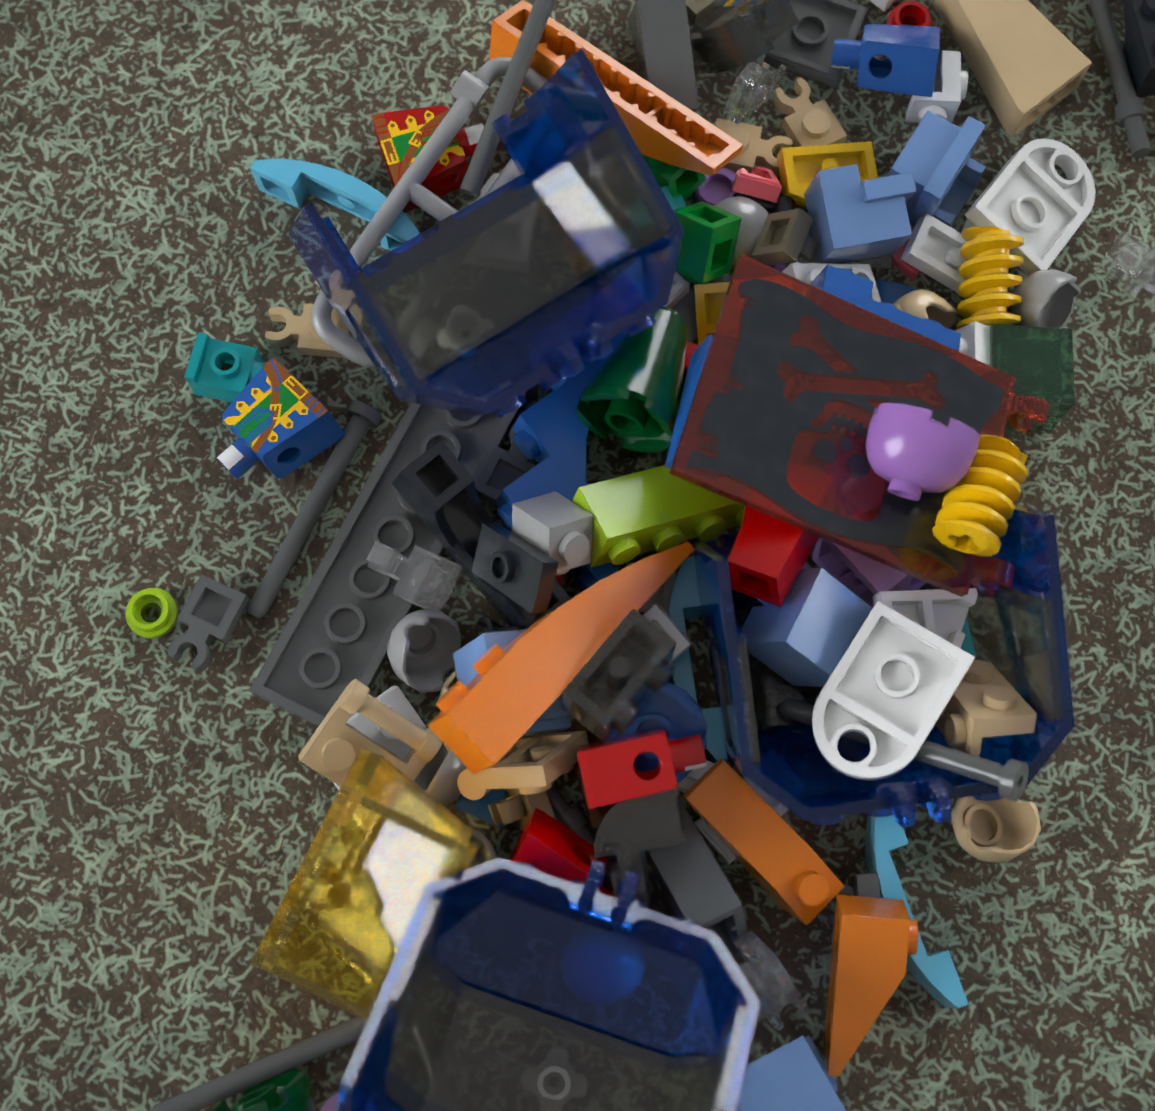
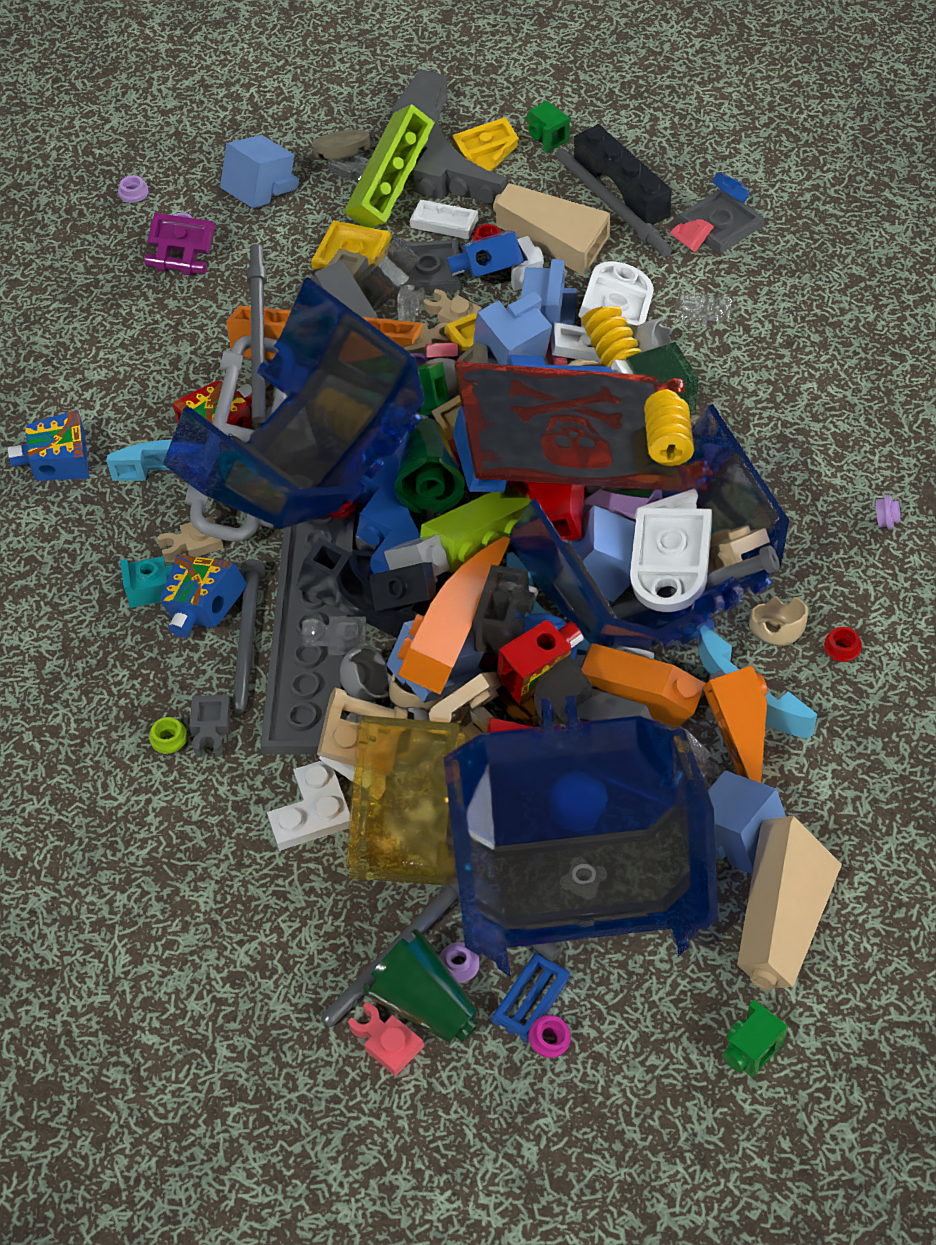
camera: 20 degrees left, 20 degrees down
medium lavender cylinder [865,403,981,501] -> none
none -> blue torso [8,410,90,481]
none -> white plate [267,760,353,851]
none -> red plate [824,627,862,662]

